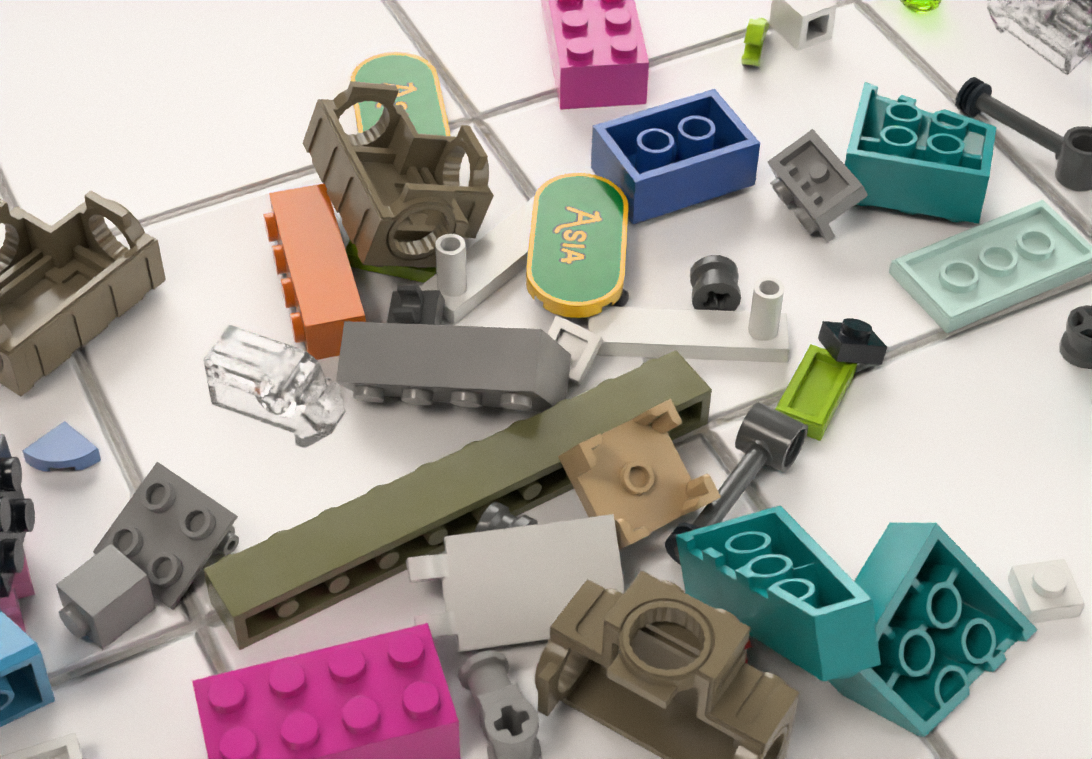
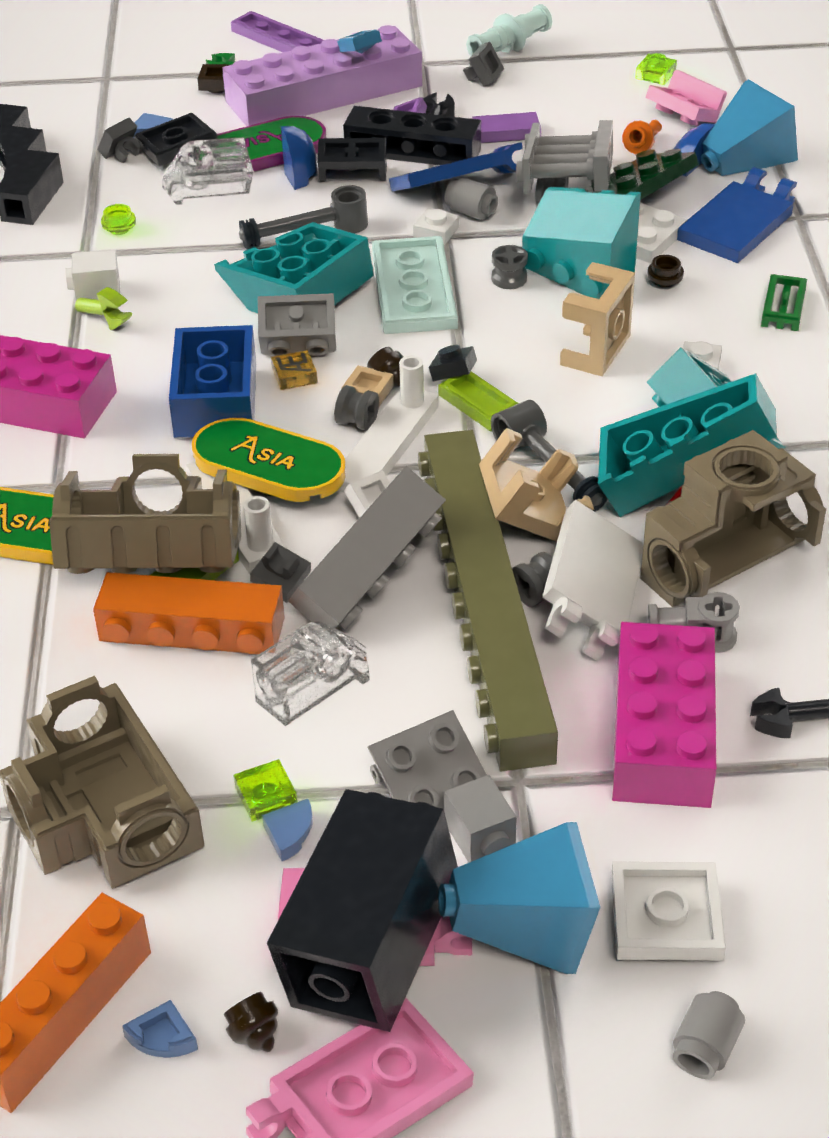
camera: 65 degrees left, 5 degrees down
none -> clear neon green plate [233,759,298,822]
none -> clear yellow tile [271,350,318,390]
none -> tan plate [341,365,394,407]
none -> dark brown plate [367,347,404,387]
none -> tan panel [560,262,635,377]

